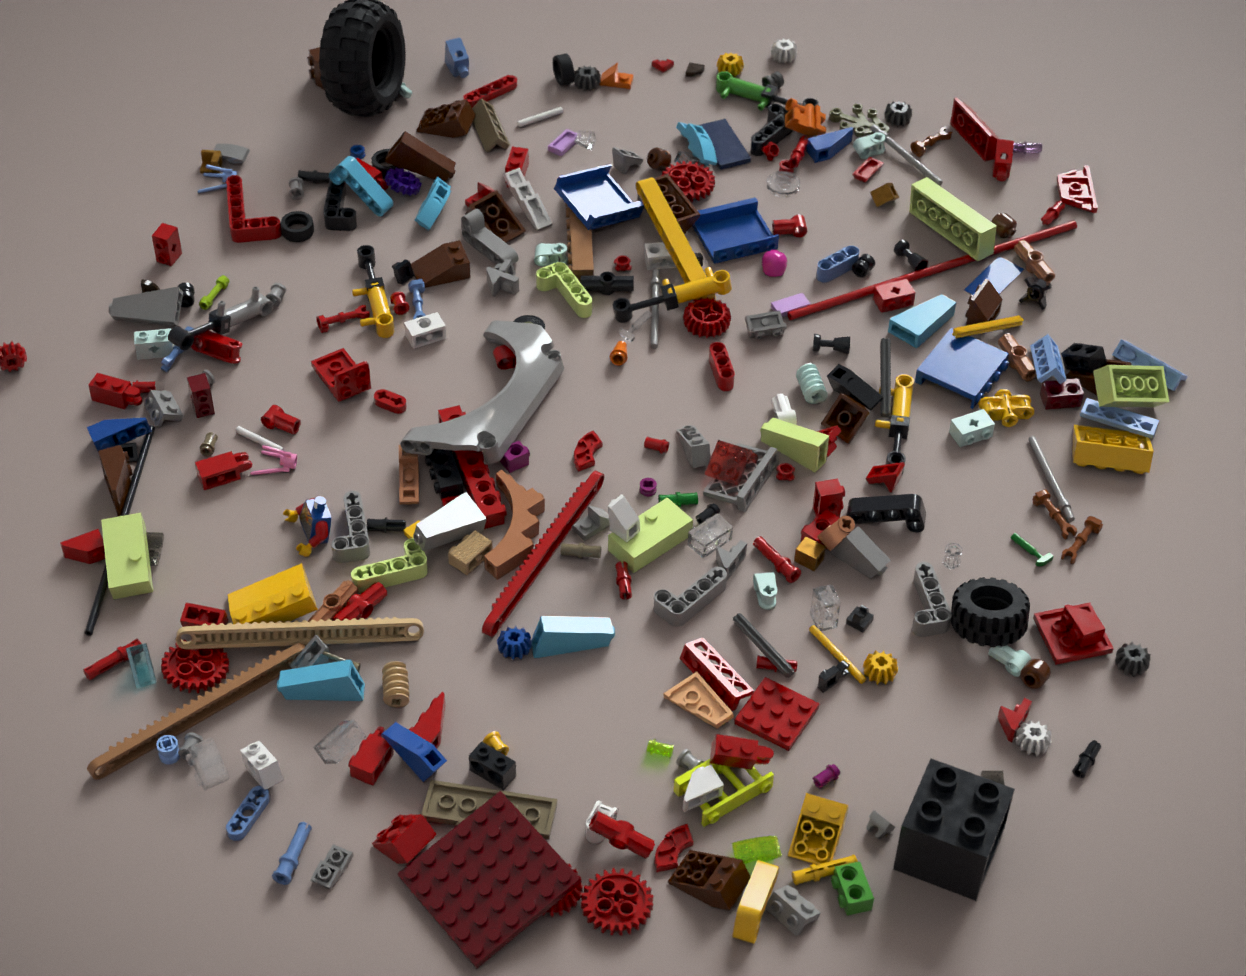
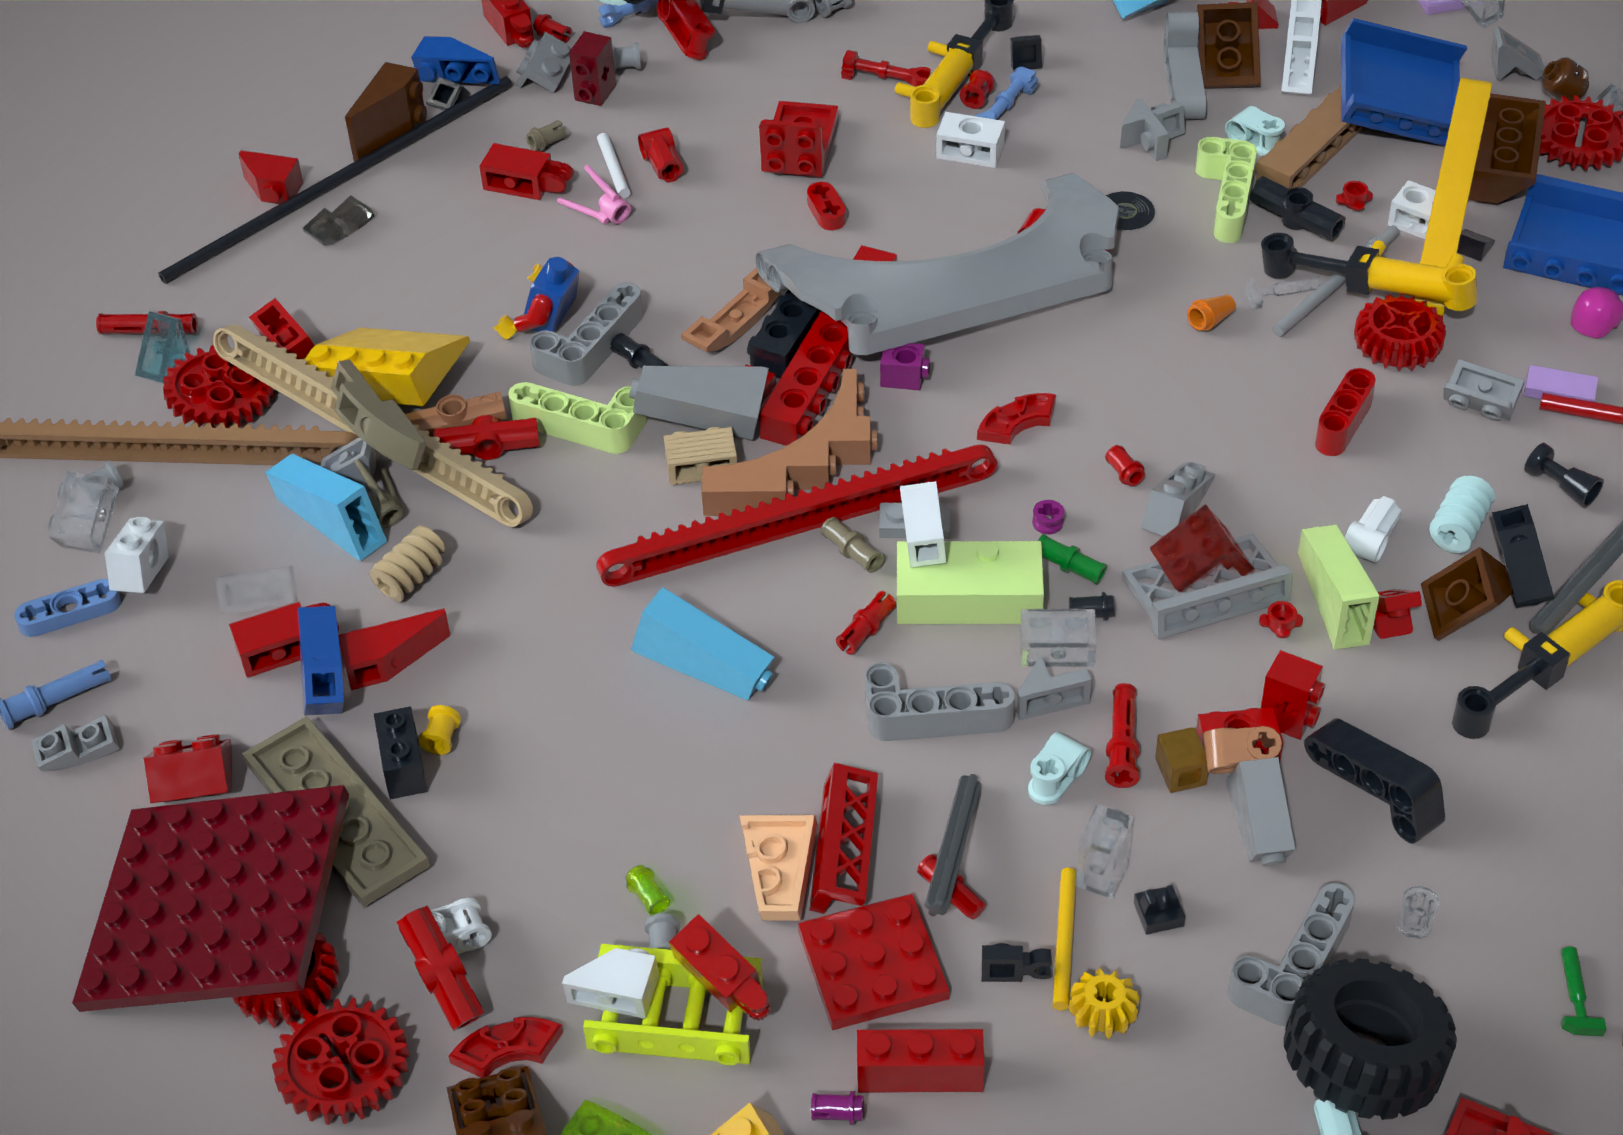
camera: 45 degrees right, 0 degrees up
yellowish green brick [101,512,153,599] -> none
light blue wheel [156,735,180,765] -> none
reddish brown slope [411,240,471,288] -> none
blue gear [497,626,532,660] -> none
red slope [865,462,905,493] -> none
none -> dark tan slope [331,360,426,470]
none -> red brick [857,1029,985,1093]

